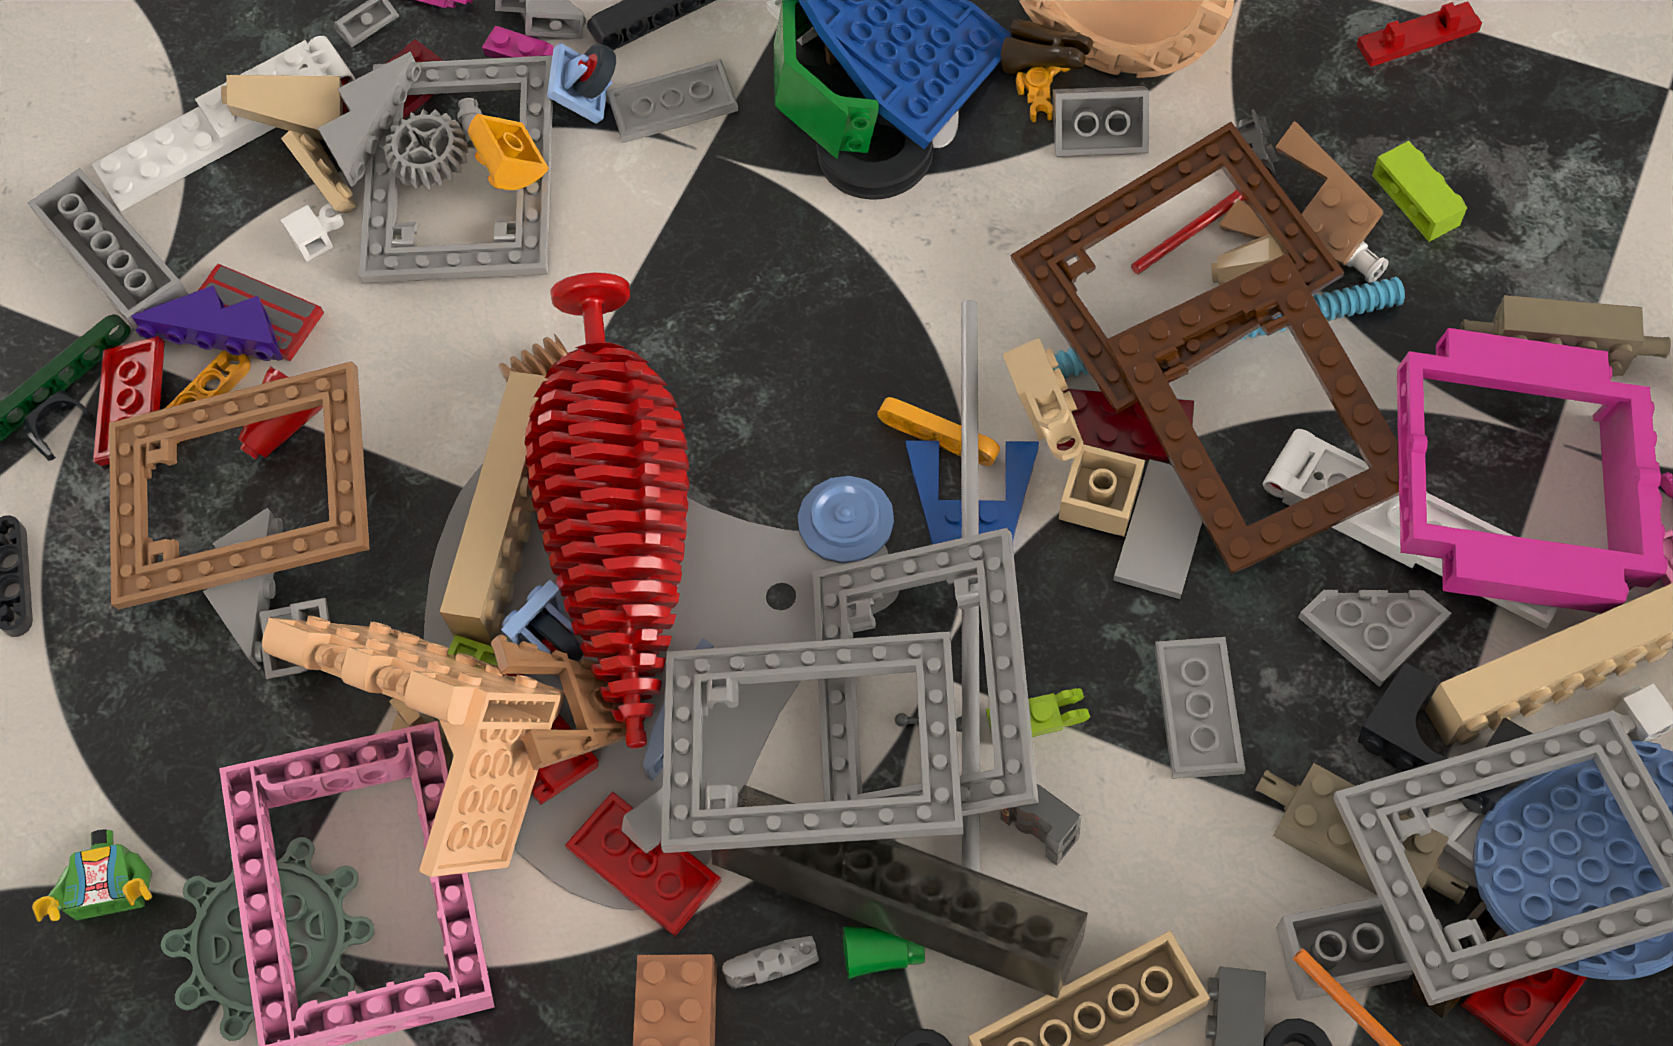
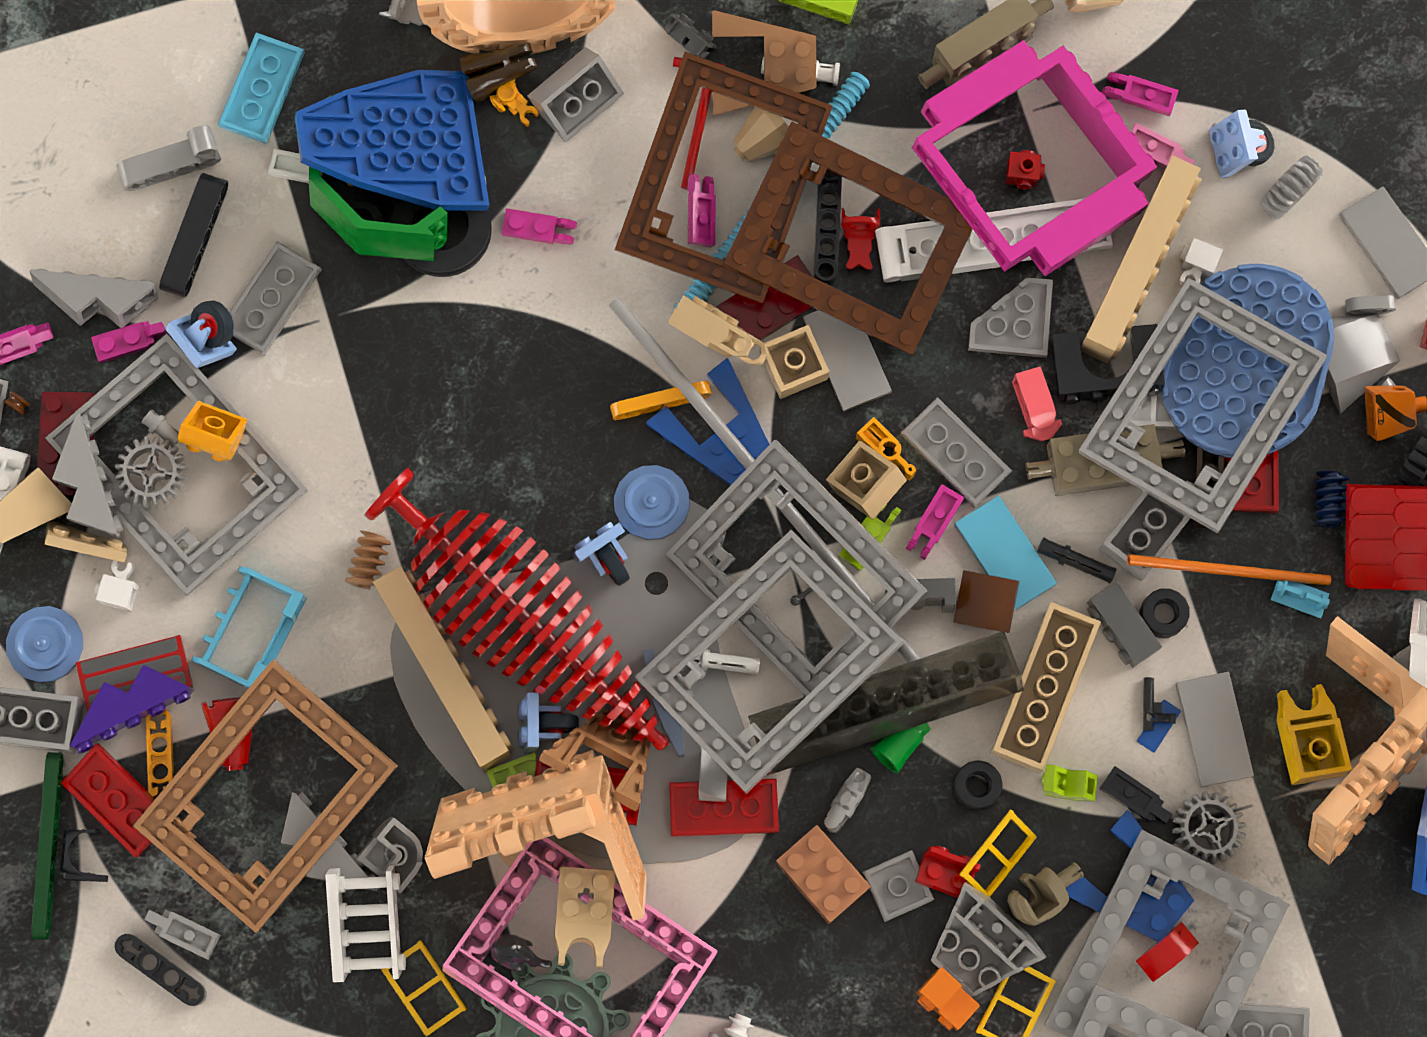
camera: 50 degrees left, 15 degrees up
none -> reddish brown bush [3,391,30,415]
none -> medium blue piece [6,606,83,682]
none -> light grey hinge [144,910,221,960]
none -> medium azure hinge [191,566,307,688]
none -> white fence [325,865,406,982]
none -> yellow window [381,940,467,1037]
none -> black piece [491,935,552,971]
none -> dark pink hinge [501,208,577,245]
none -> tan brick [554,867,615,969]
none -> plate [572,522,630,586]
none -> dark pink hinge [687,173,716,248]
none -> white pin [694,649,760,675]
none -> black beam [813,174,842,286]
none -> tan brick [826,441,907,520]
none -> red hair [841,208,880,270]
none -> light orange piece [855,417,916,481]
none -> dark pink hinge [905,484,964,560]
none -> reddish brown slope [953,570,1020,633]
none -> medium azure tile [954,496,1057,611]
none -> red brick [1005,150,1045,190]
none -> coral piece [1012,366,1062,441]
none -> black pin [1037,537,1117,584]

